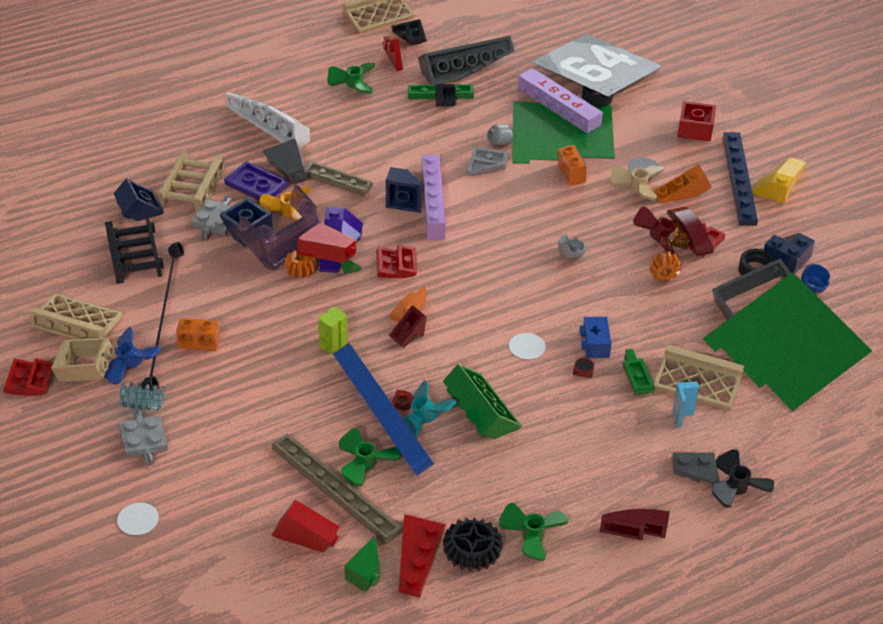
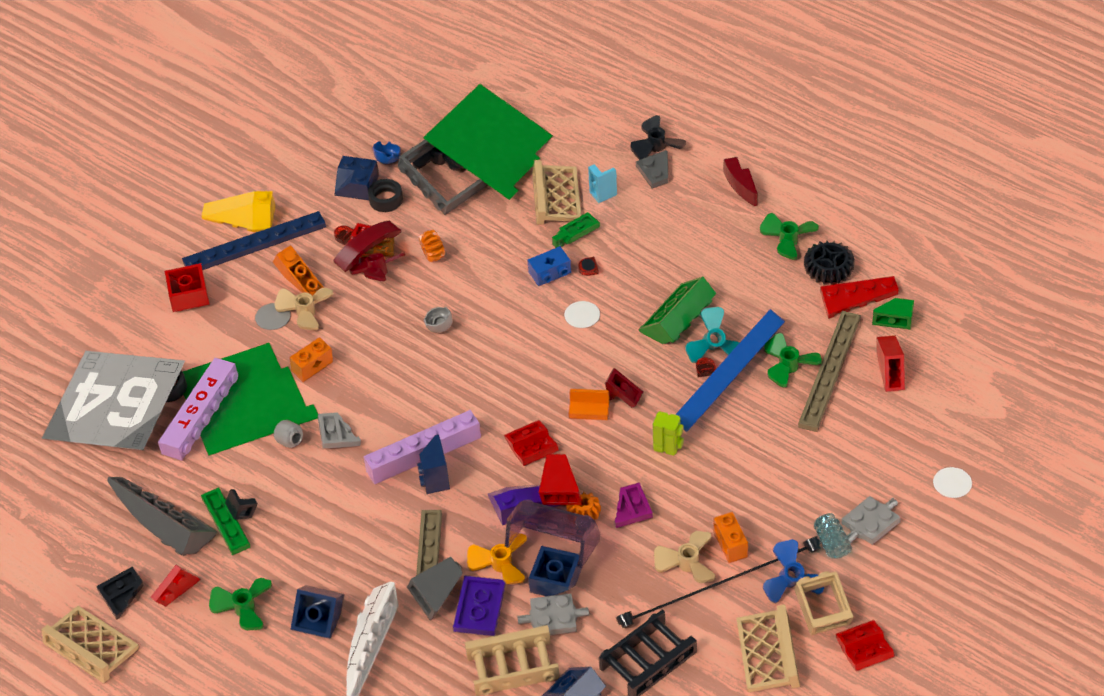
camera: 110 degrees left, 5 degrees up
none -> dark blue slope [290,585,344,639]
none -> clear red tile [334,225,354,245]
none -> magenta wing [615,483,653,528]
none -> tan piece [654,531,715,583]

